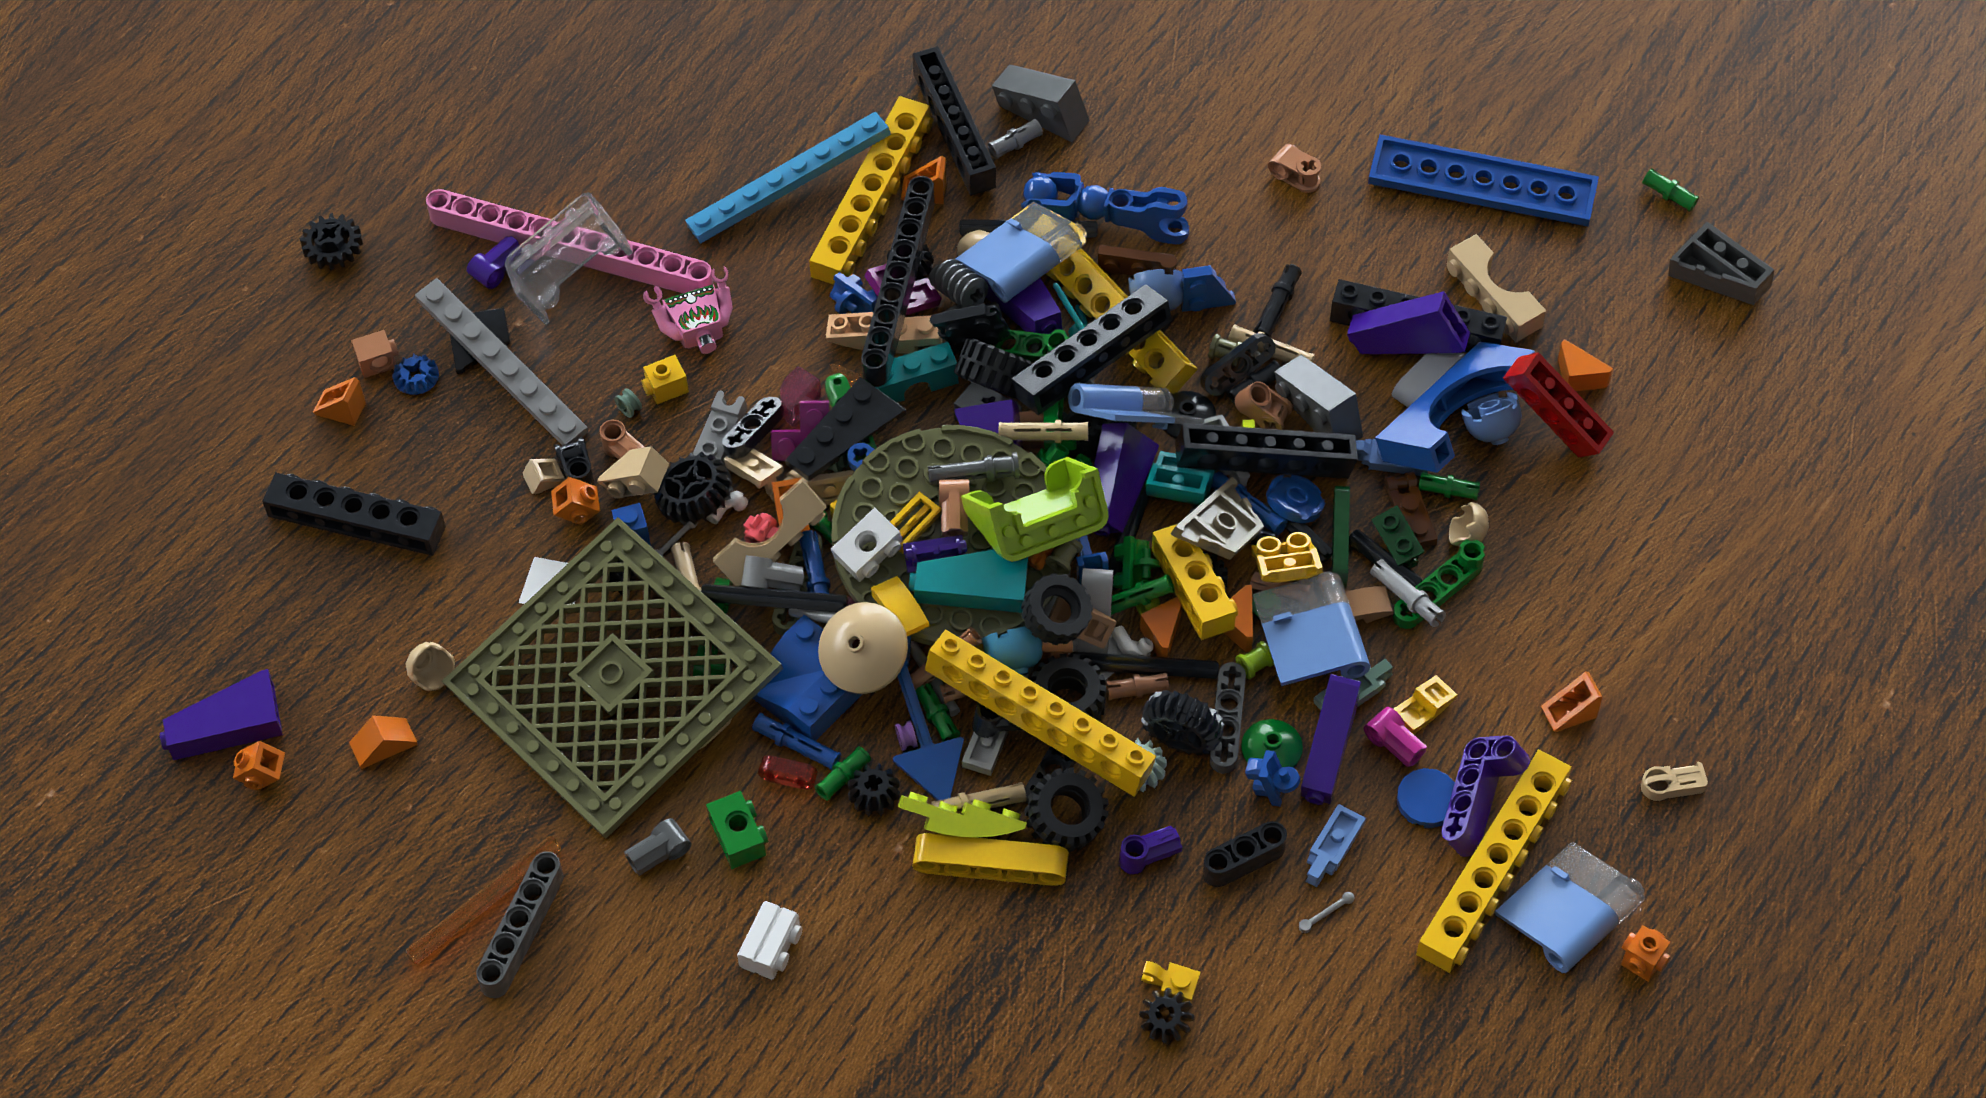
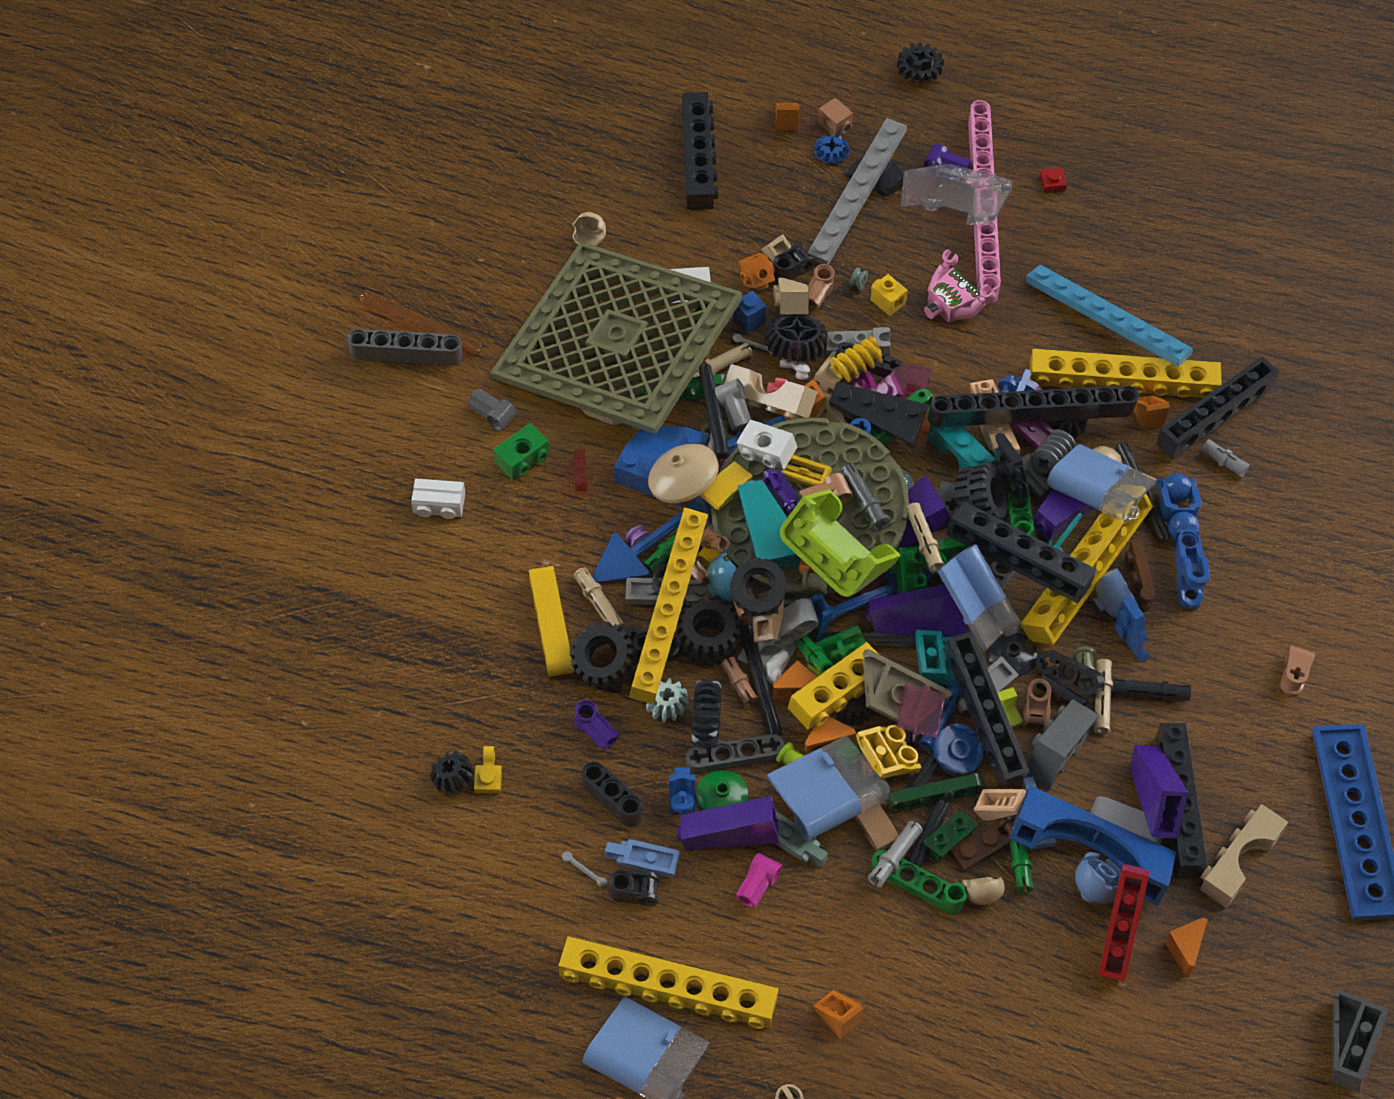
camera: 70 degrees right, 0 degrees up
dark purple slope [160,669,283,760] -> none
orange brick [233,741,285,790] -> none
orange slope [349,715,418,769] -> none
blue pin [752,713,841,770] -> none
green pin [814,746,871,801] -> none
black gear [848,763,900,817] -> none
neon yellow slope [898,791,1027,838] -> none
dark grey wedge [992,64,1089,142] -> none
yellow slope [1394,675,1457,735] -> none
blue tile [1397,768,1455,828] -> none
dark purple beam [1442,735,1530,857] -> none
none -> black piece [609,870,661,906]
none -> yellow piece [830,336,883,382]
none -> clear pink piece [897,683,945,738]
none -> light nougat slope [974,789,1027,821]
none -> red plate [1040,168,1067,193]

